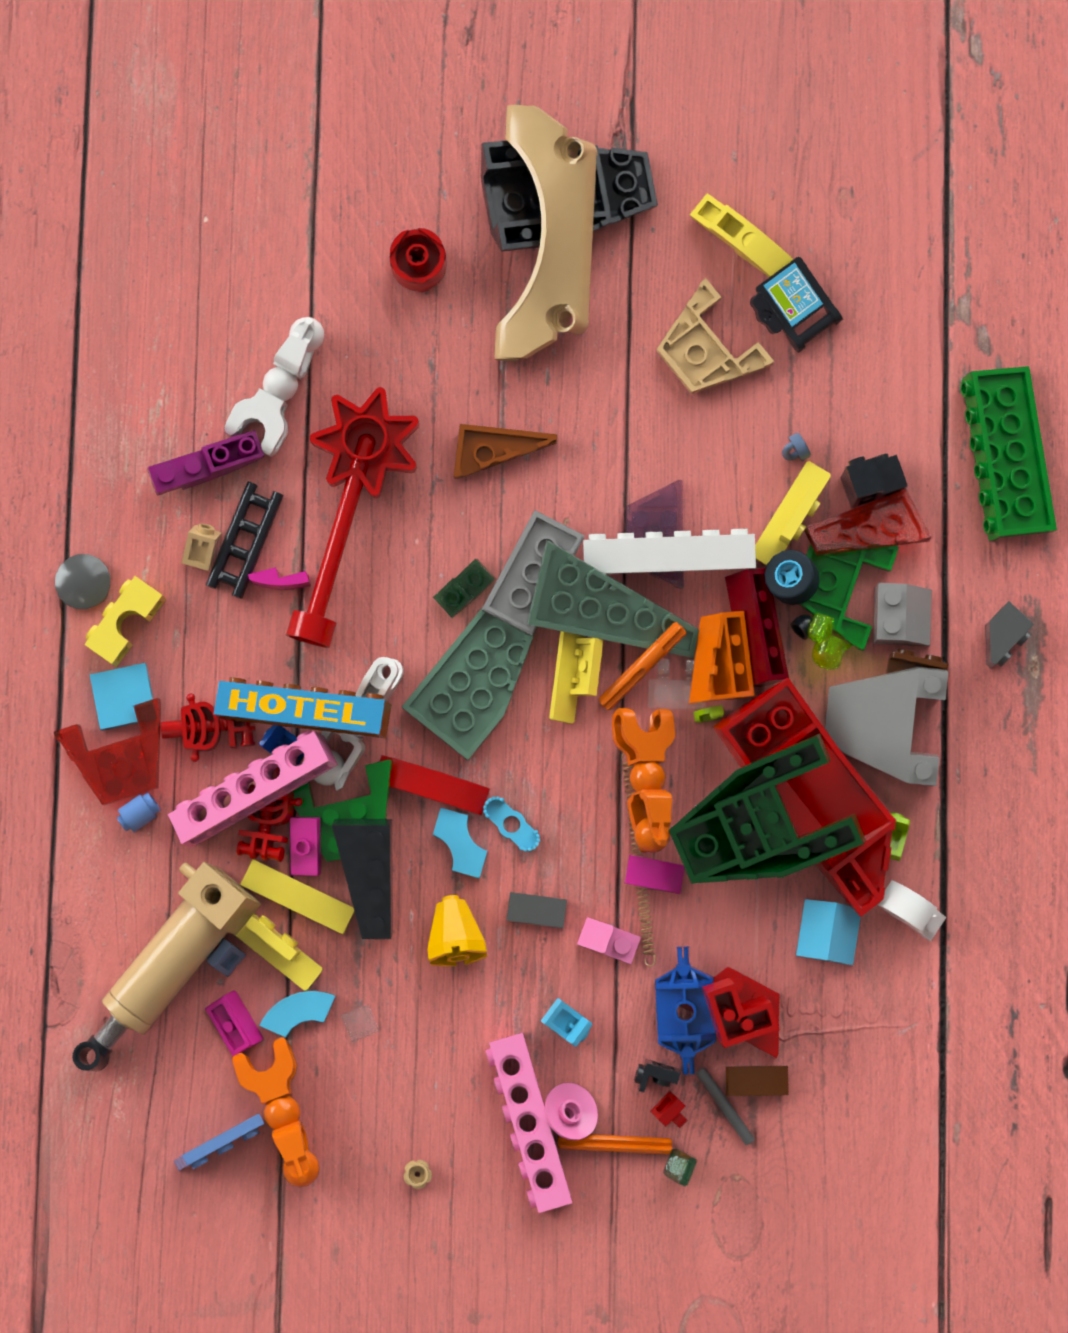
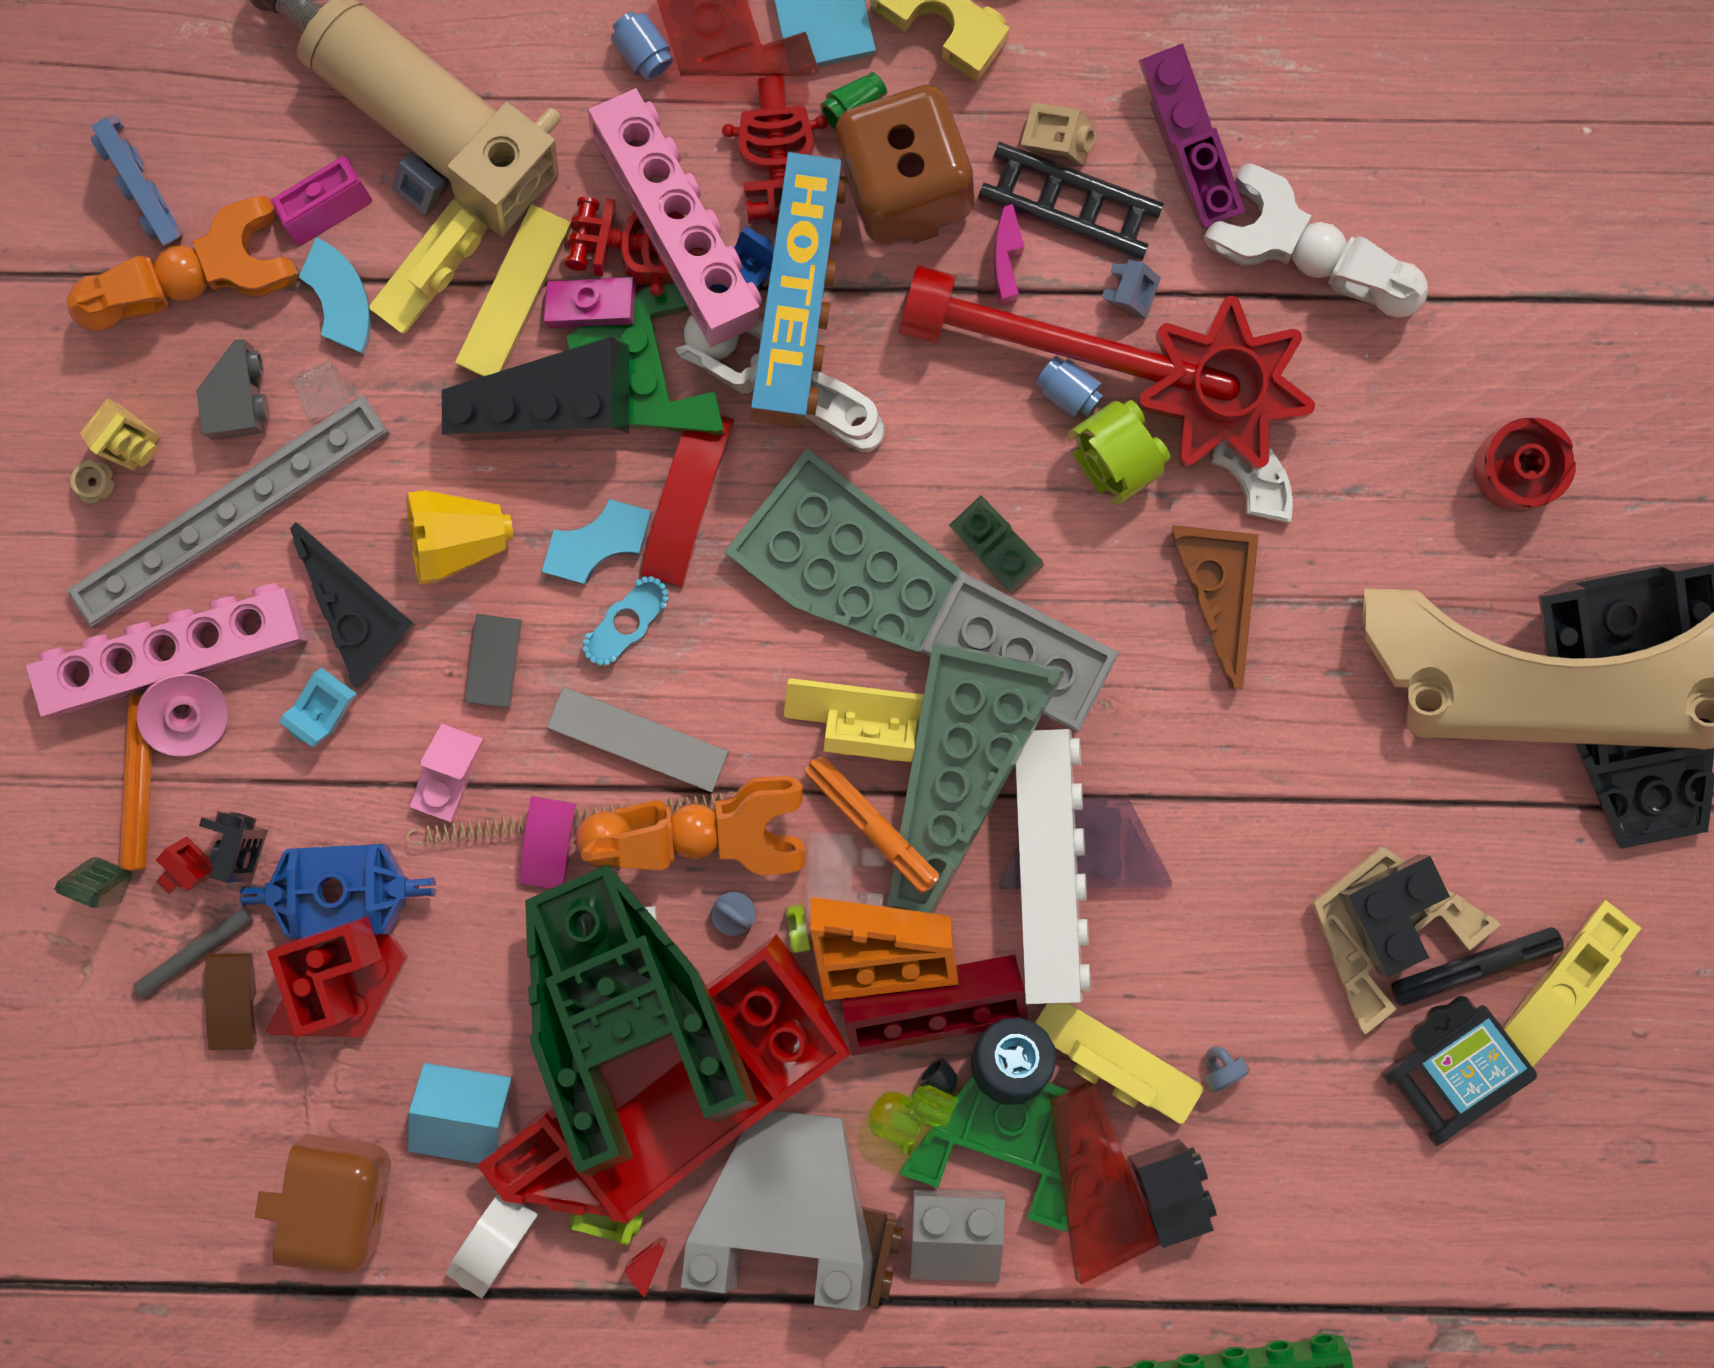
camera: 85 degrees right, 5 degrees up
none -> light grey tile [66,395,389,628]
none -> light yellow slope [80,398,161,471]
none -> dark grey slope [196,339,270,440]
none -> dark orange piece [254,1134,391,1274]
none -> black wing [290,522,416,689]
none -> light grey tile [547,686,729,792]
none -> red slope [624,1237,667,1297]
none -> sand blue tile [711,891,756,936]
none -> green cone [820,72,887,131]
none -> dark orange piece [836,85,974,244]
none -> medium blue brick [1036,355,1104,419]
none -> lime brick [1068,400,1171,505]
none -> sand blue tile [1102,259,1161,319]
none -> white tile [1211,442,1292,524]
none -> black brick [1339,854,1450,978]
none -> black axle [1391,927,1564,1006]

